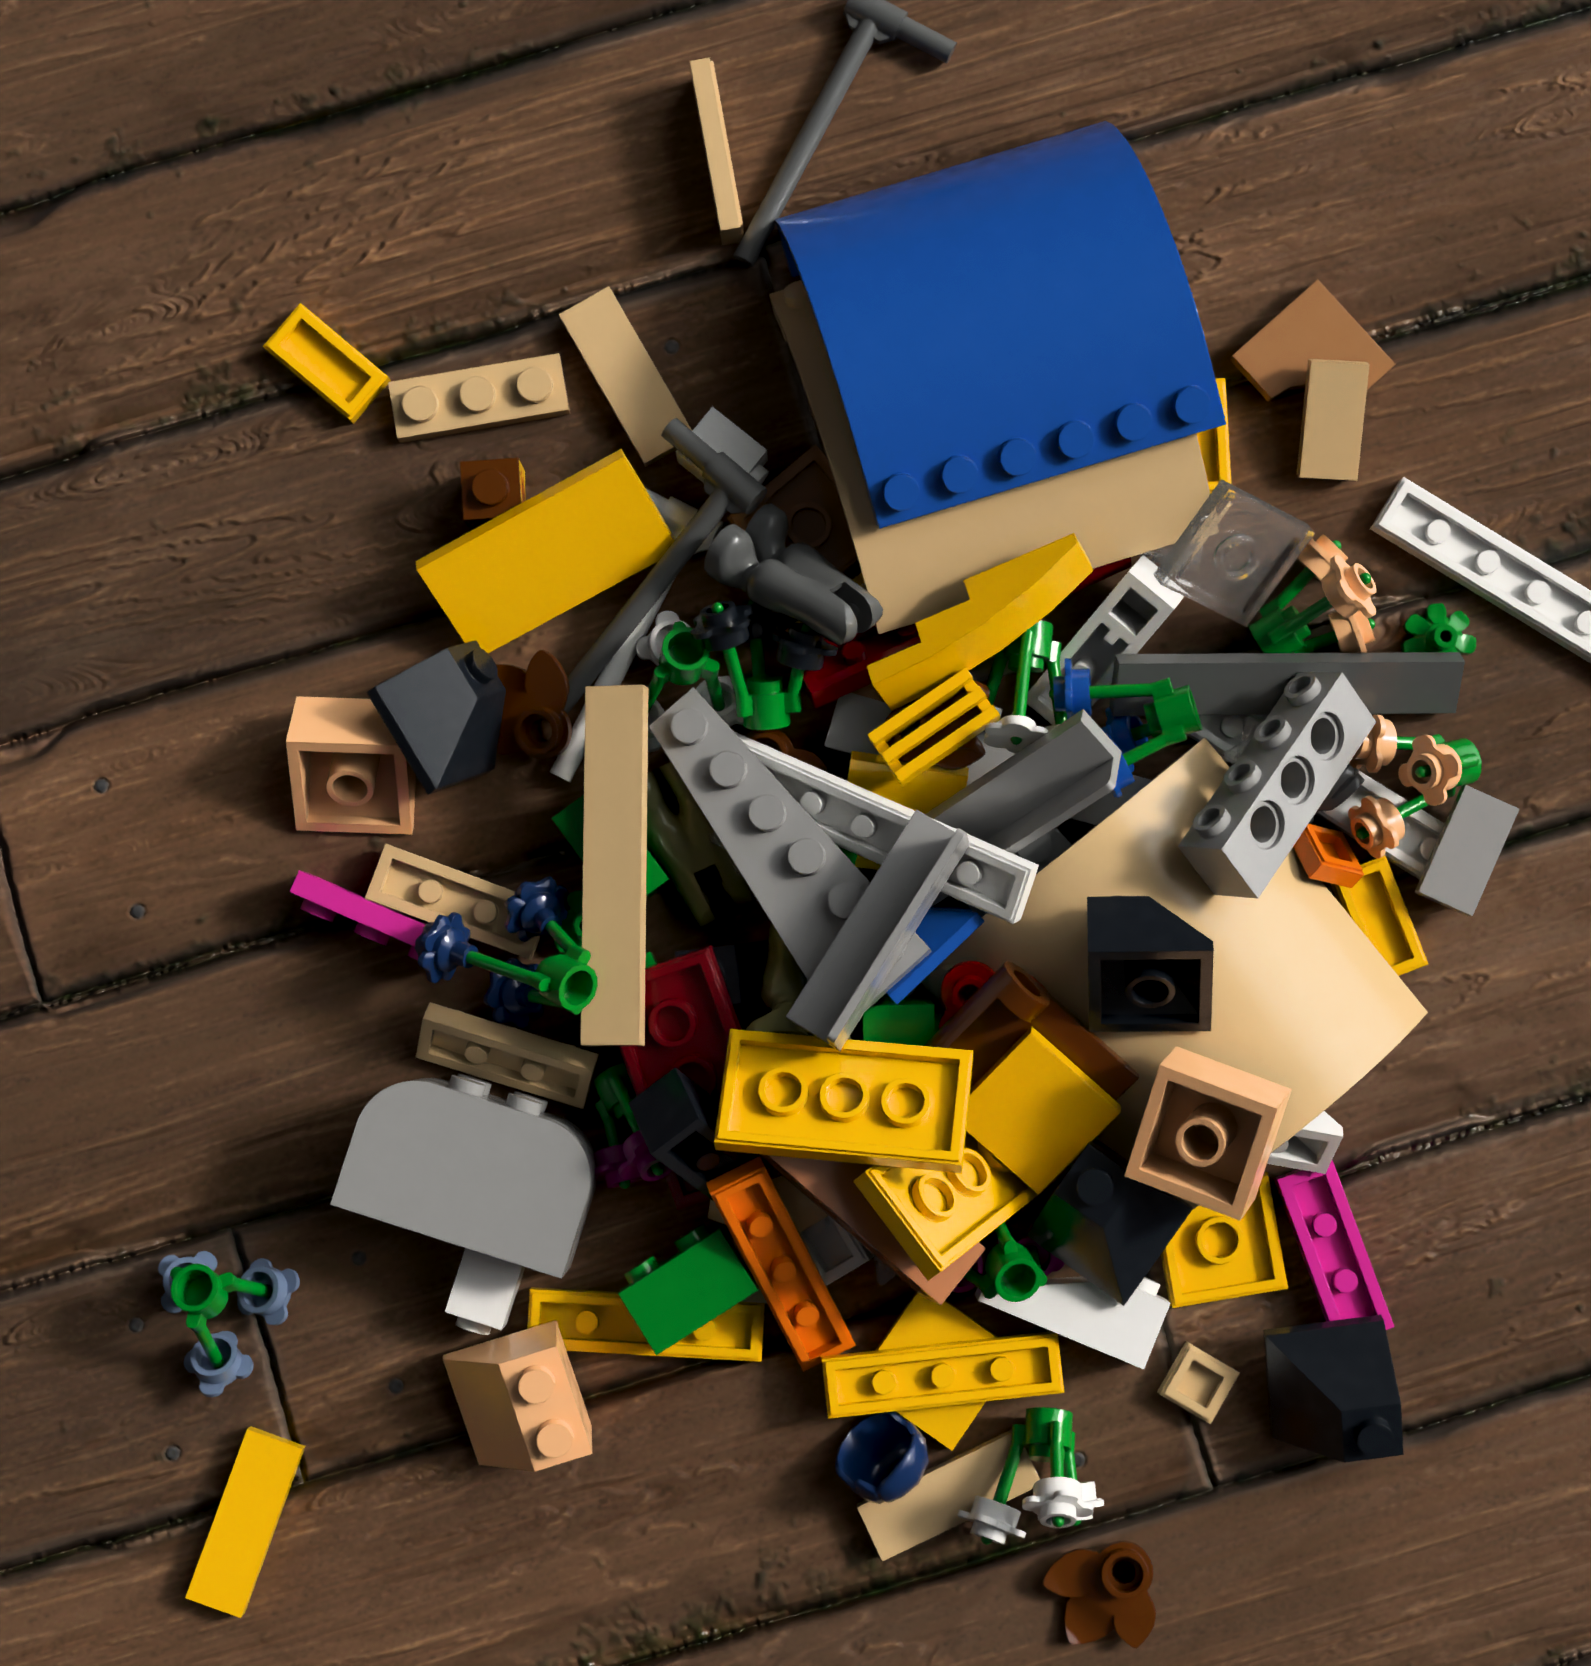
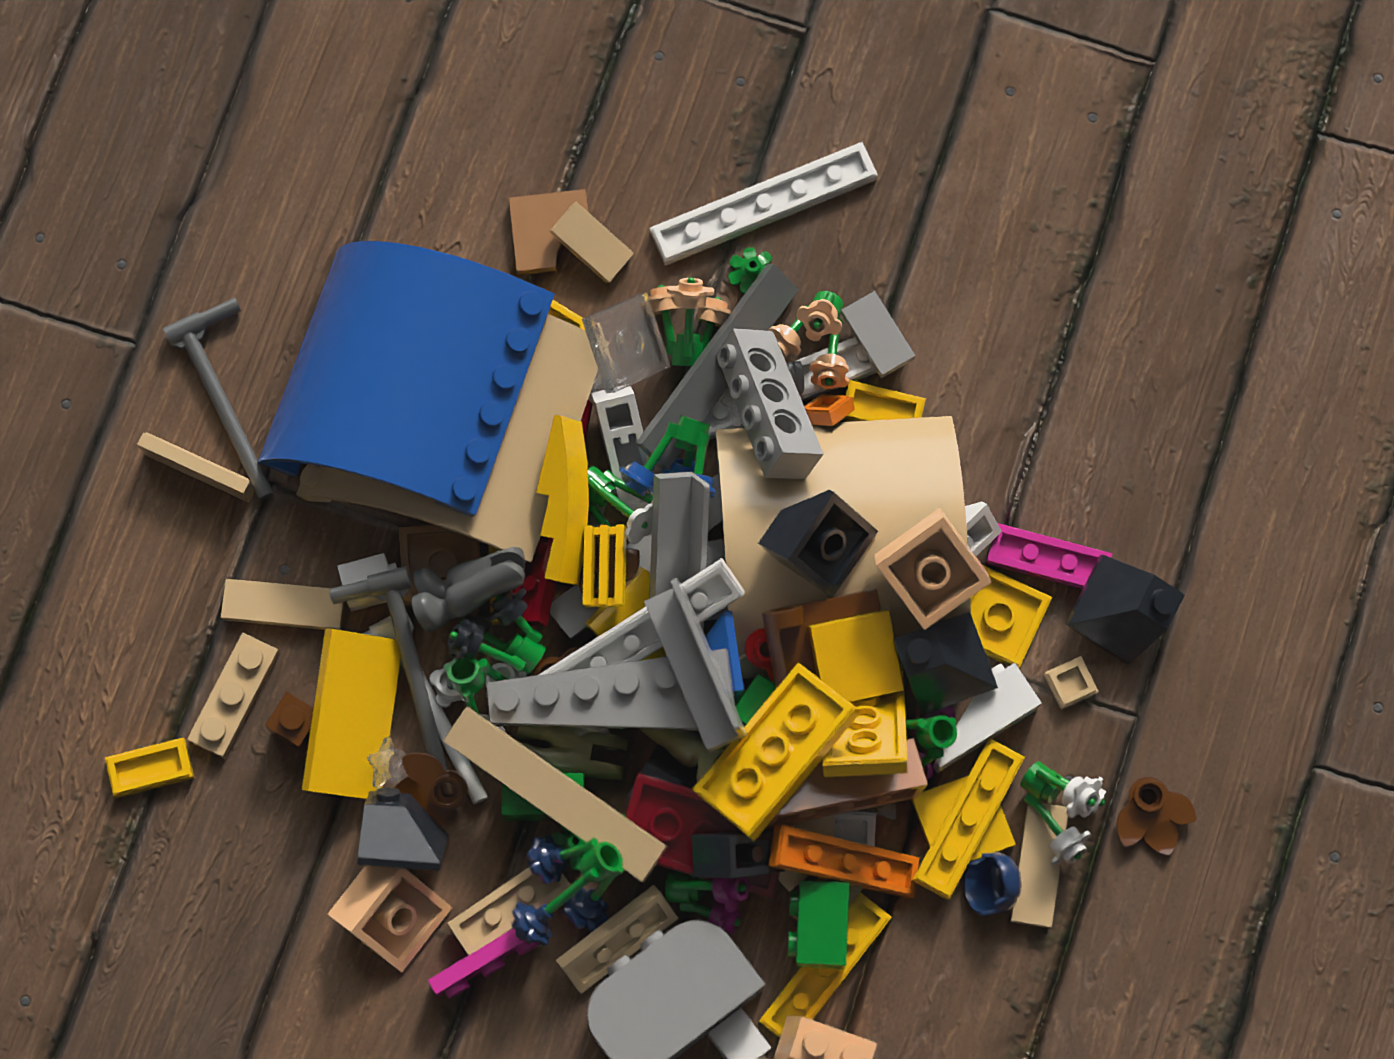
camera: 55 degrees left, 10 degrees down
none -> clear plate [367,737,406,788]

